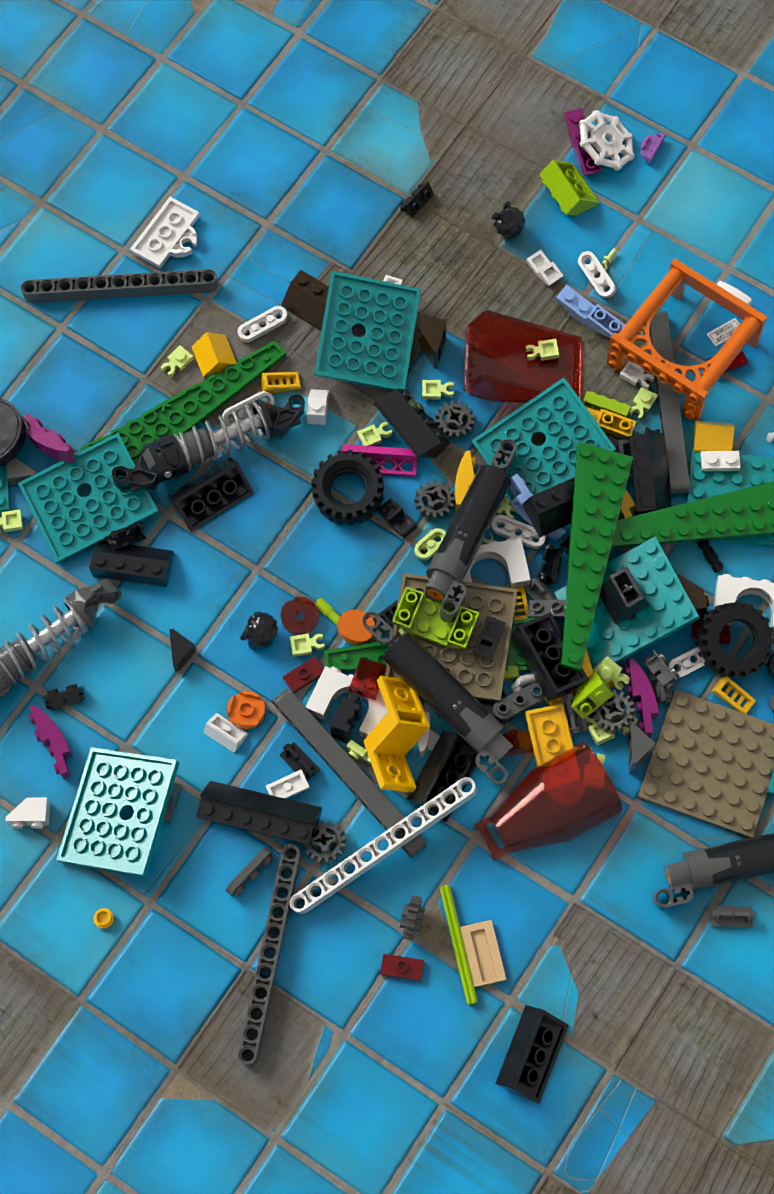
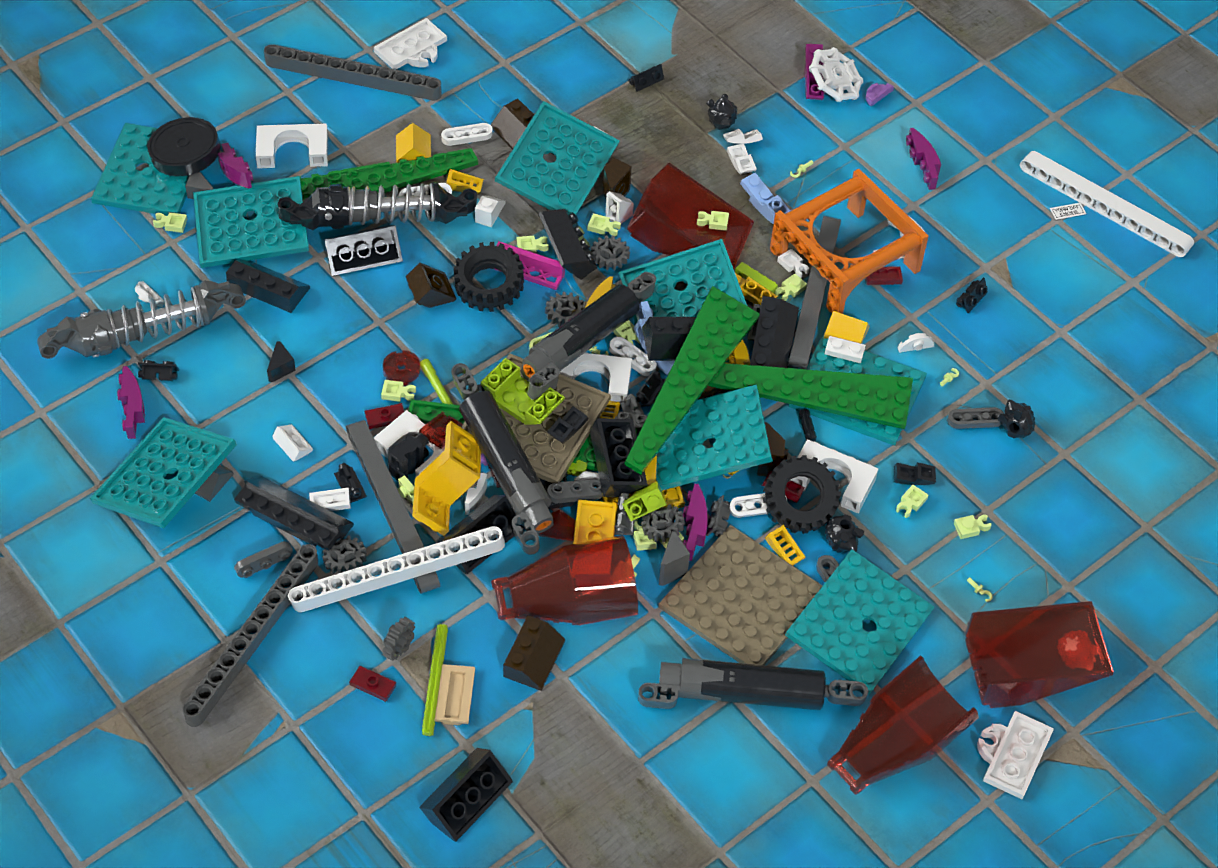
camera: 10 degrees right, 15 degrees down
white slope [5,797,50,829] -> none
yellow plate [93,908,114,929] -> none
black hinge [104,522,146,550] -> none
yellowish green plate [161,346,194,378] -> none
orange tile [227,691,266,729] -> none
black animal [240,611,278,650] -> none
orange tile [337,610,375,645] -> none
black slope [377,498,418,539] -> none
lime slope [539,160,600,216] -> none
white plate [578,251,616,298] -> none
yellowish green plate [593,656,630,690] -> none
black slope [599,566,649,625] -> none
dark grey hinge [645,650,680,690] -> none
dark grey hinge [711,906,754,927] -> none
none -> white plate [134,281,165,307]
none -> white arch [256,124,328,168]
none -> dark brown slope [406,263,456,308]
none -> dark brown slope [503,615,565,691]
none -> white slope [606,191,634,224]
none -> white slope [723,129,763,144]
none -> magenta slope [906,128,941,190]

